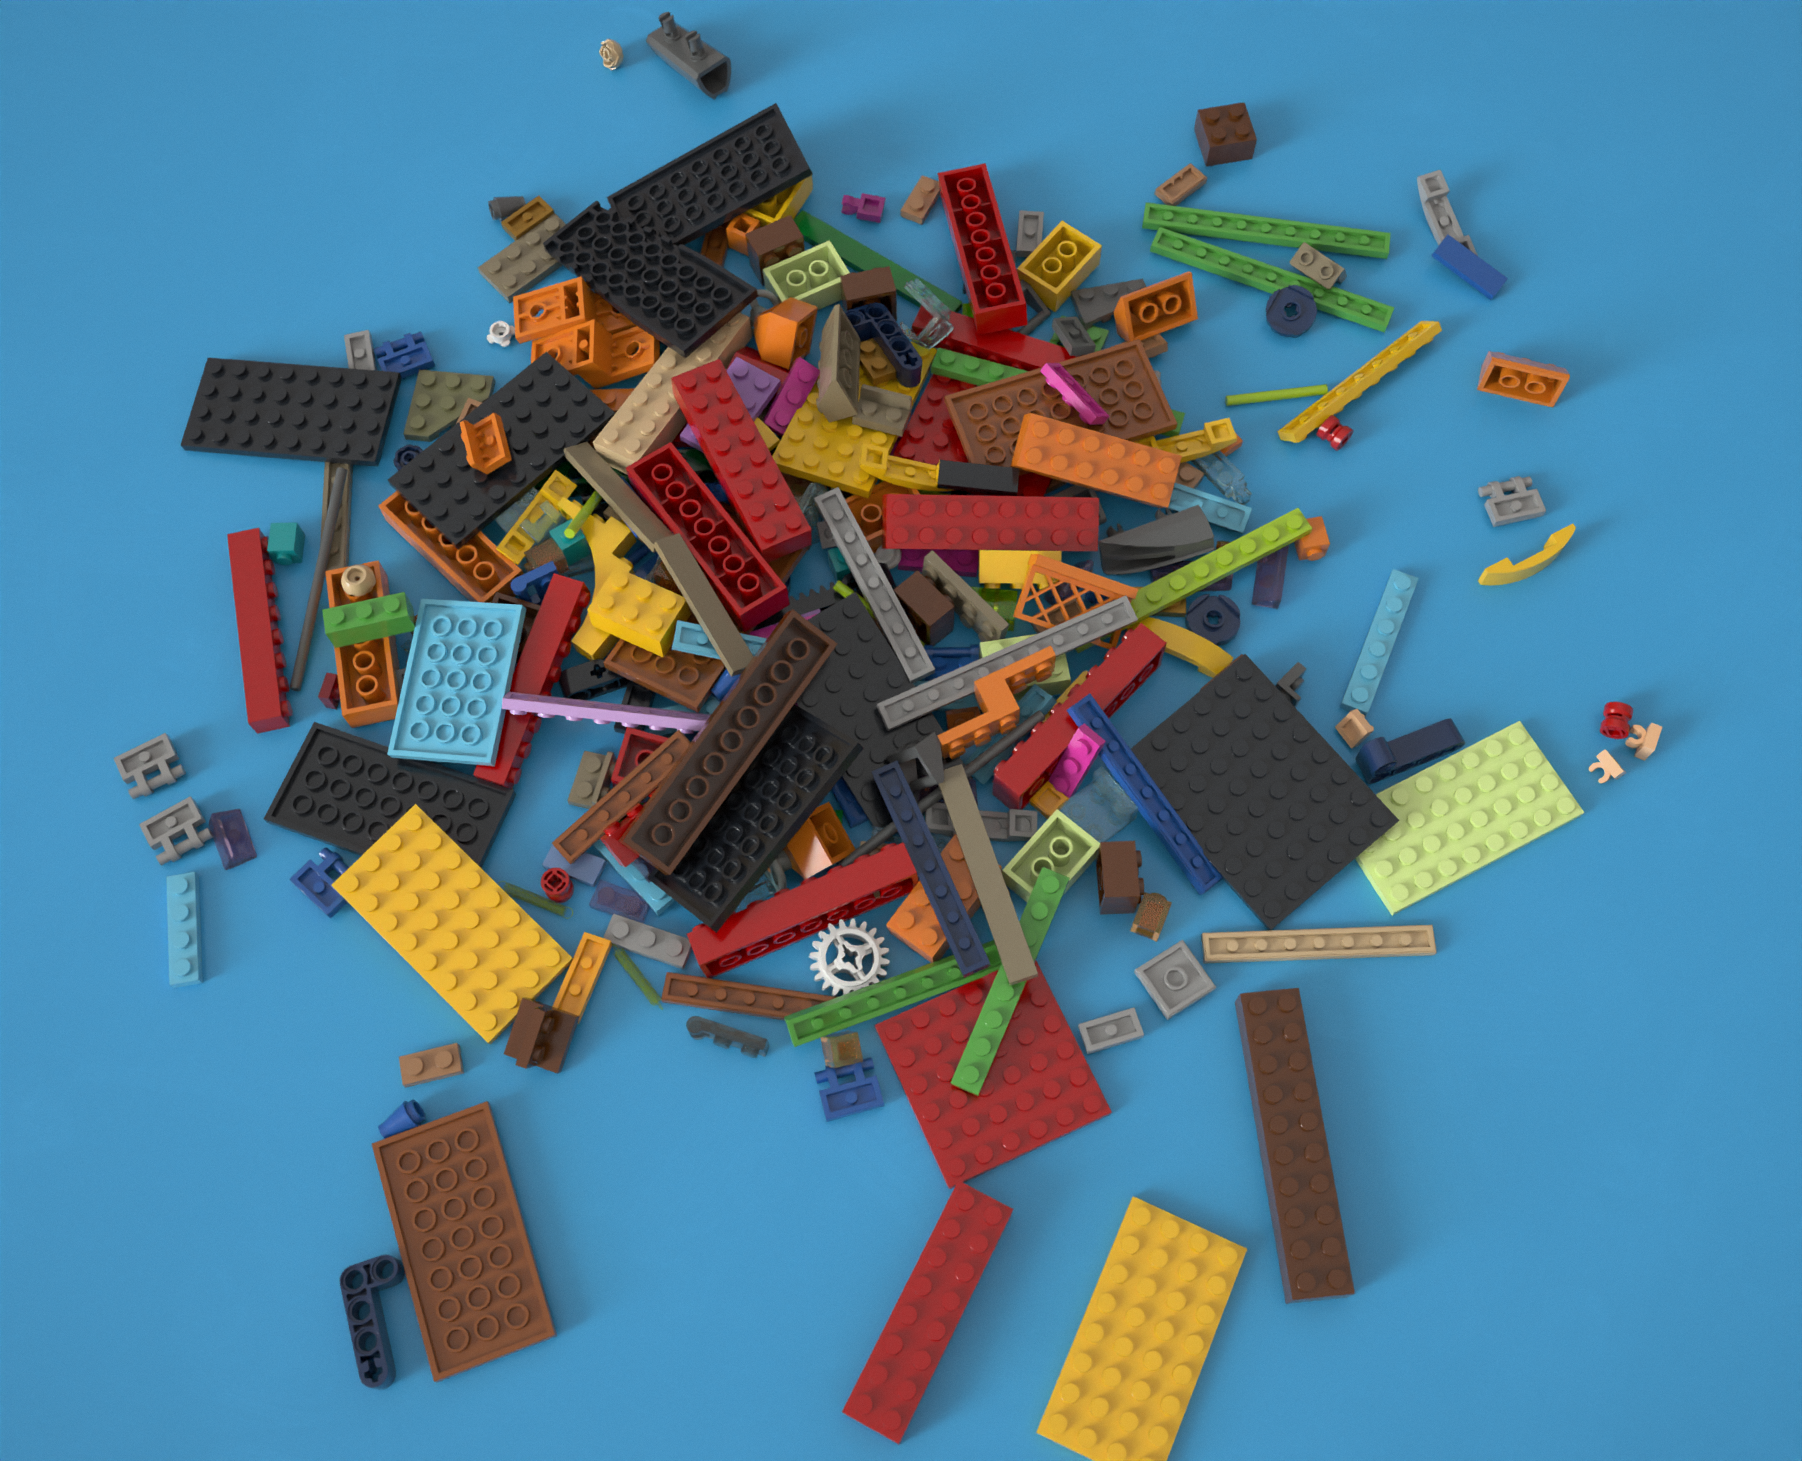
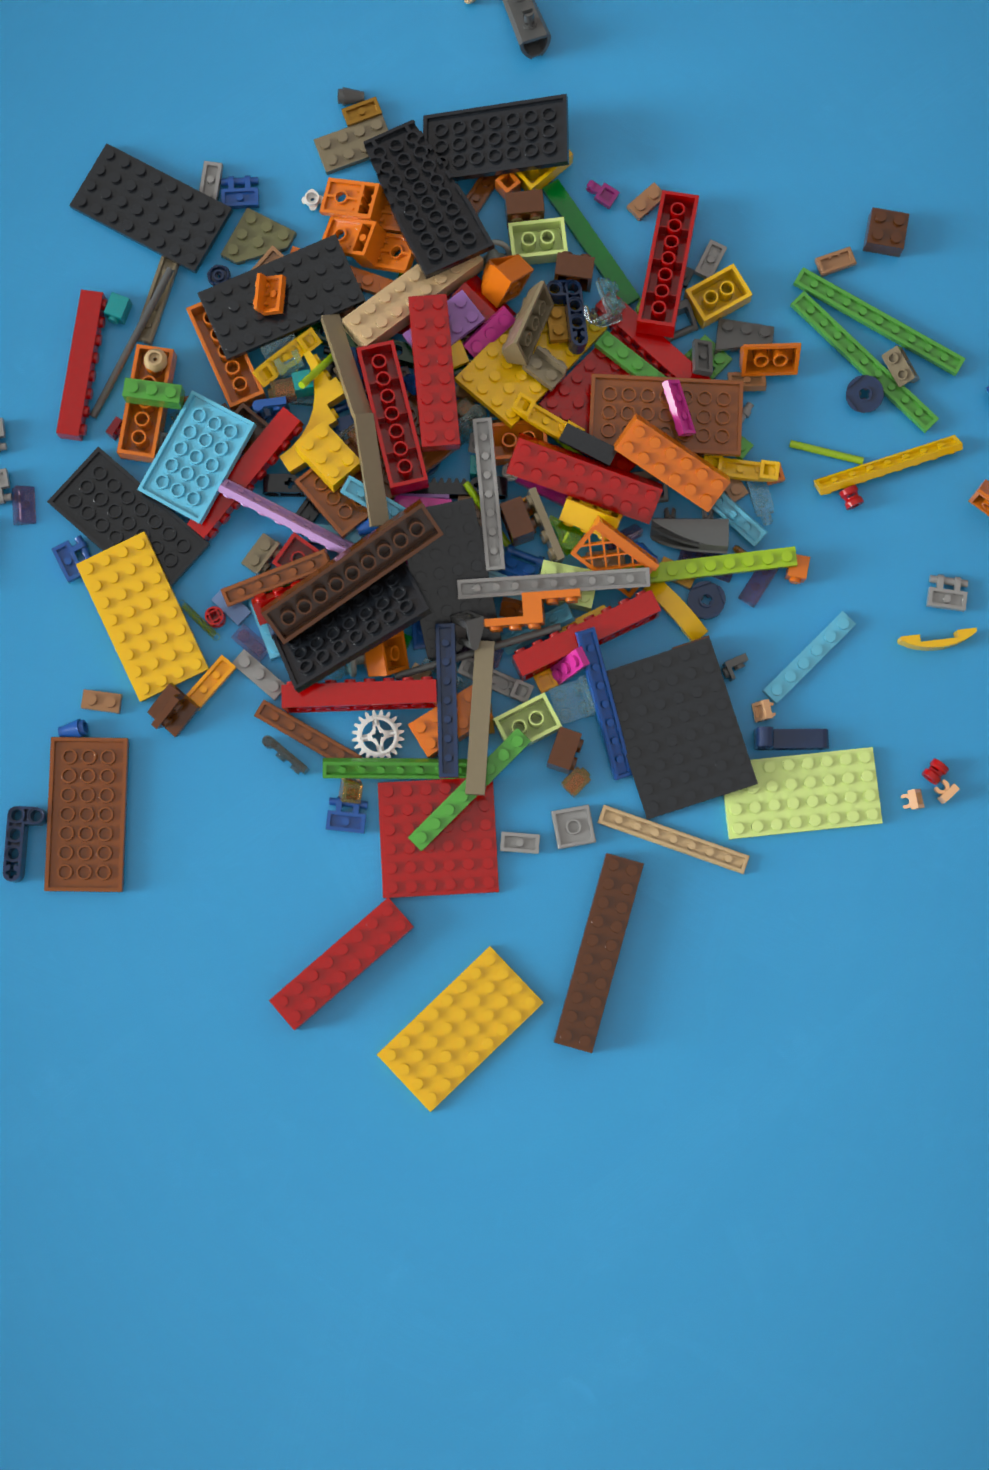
camera: 20 degrees right, 15 degrees up
lime piece [613,944,663,1010] -> none

